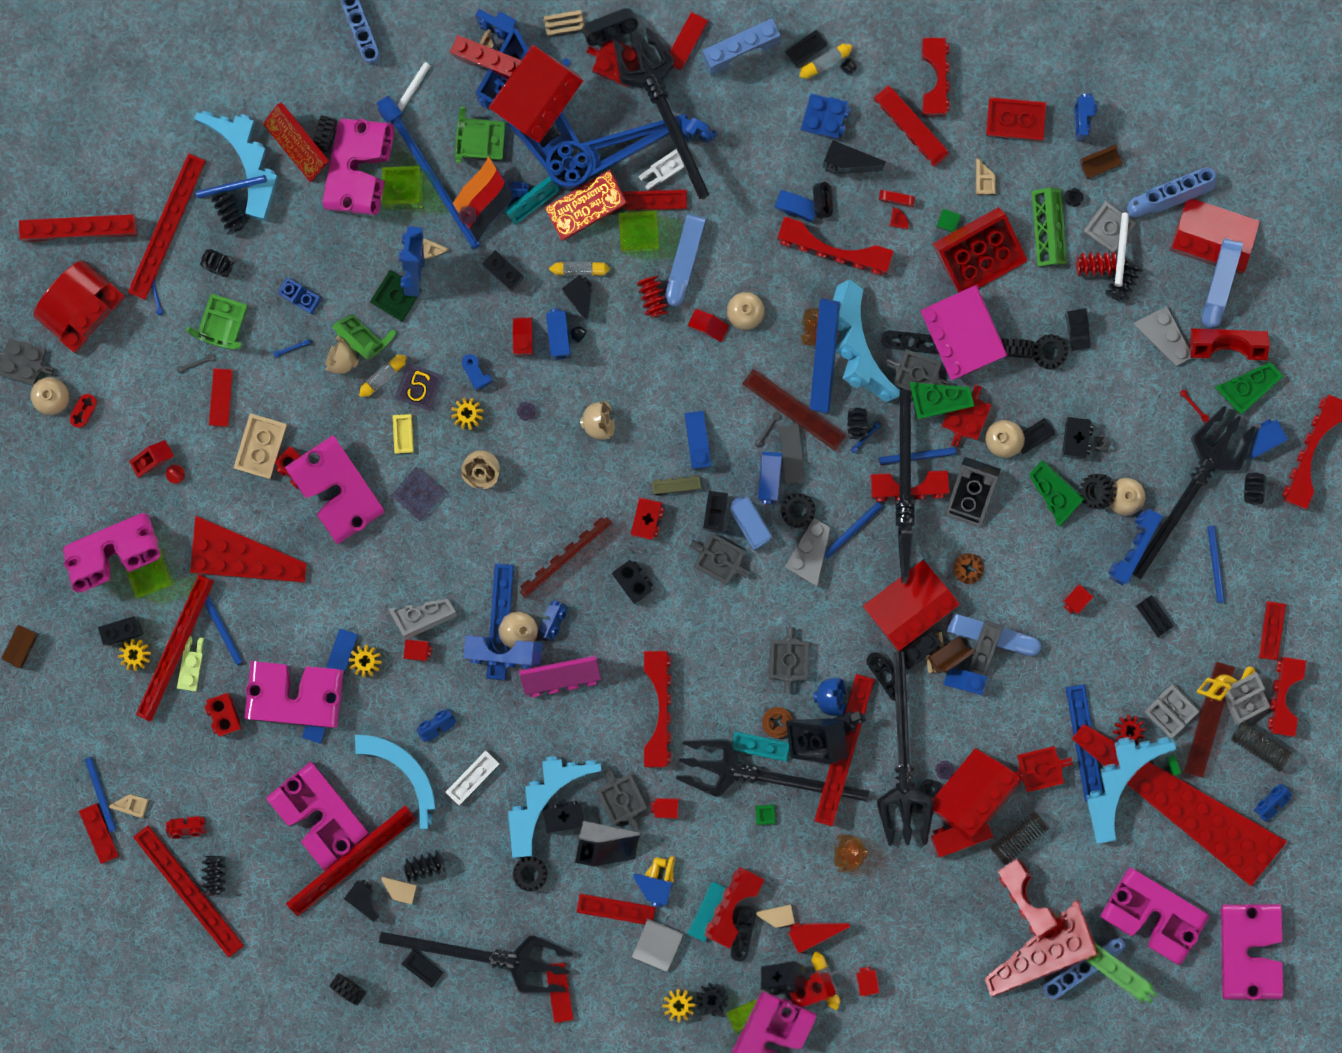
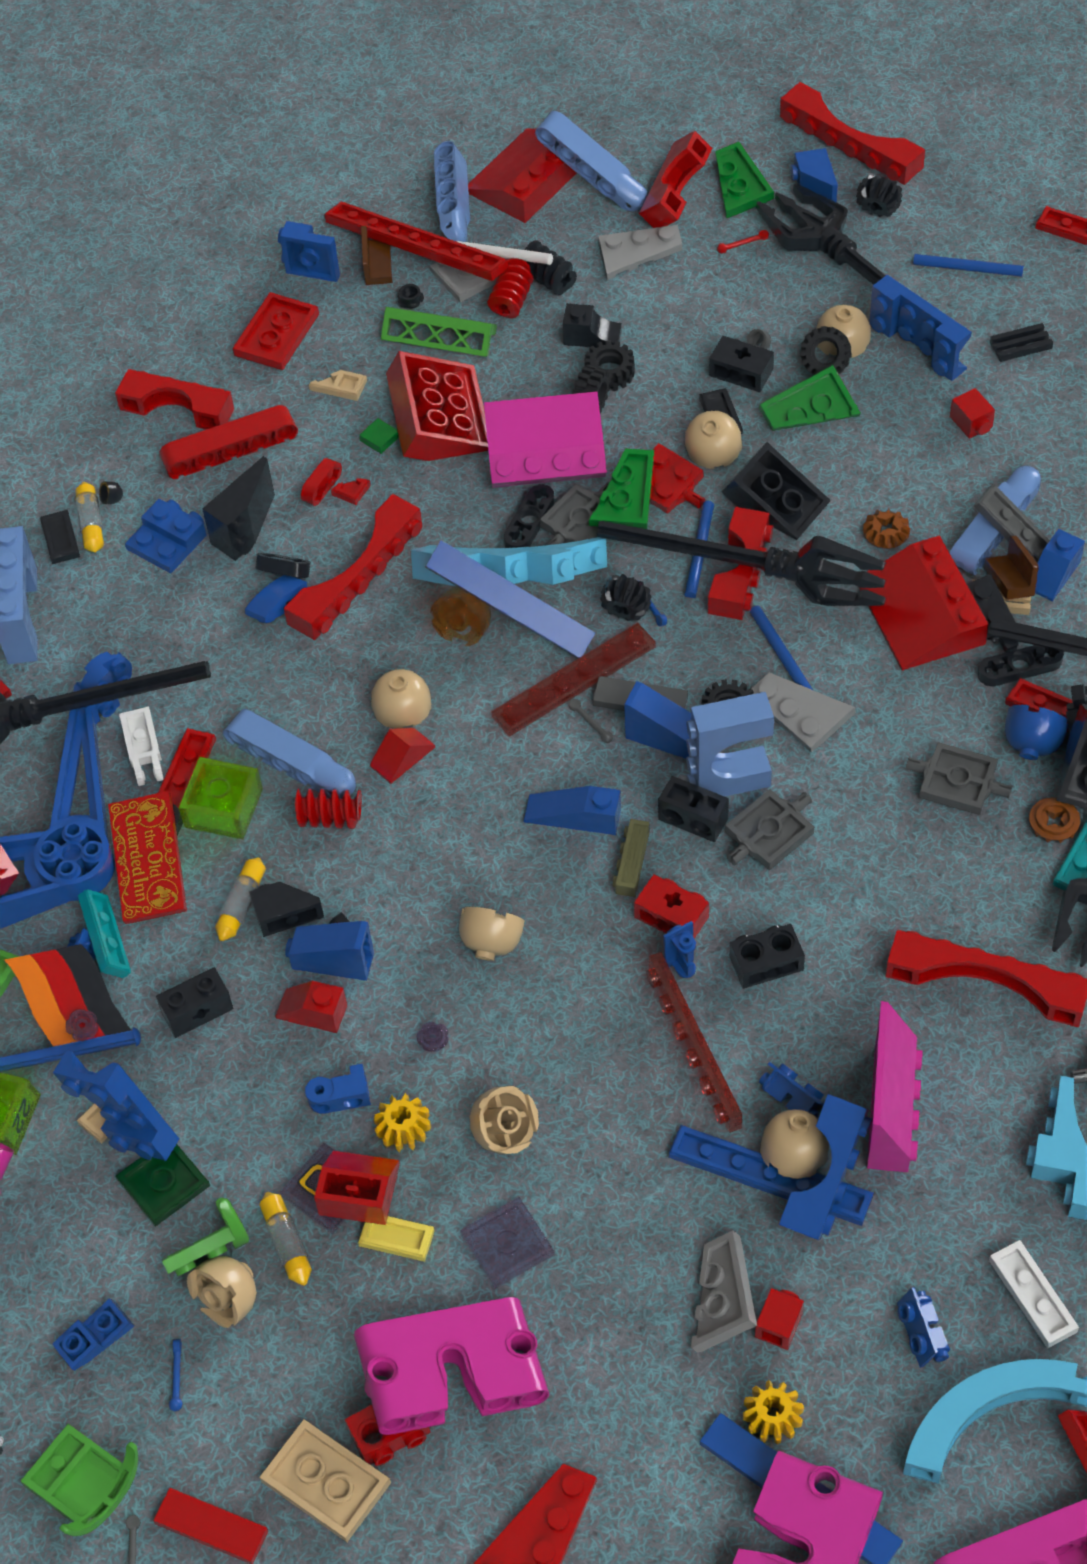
camera: 70 degrees left, 30 degrees down
none -> red slope [314,1150,400,1225]
none -> red tile [324,201,509,281]
none -> blue hinge [663,921,696,978]

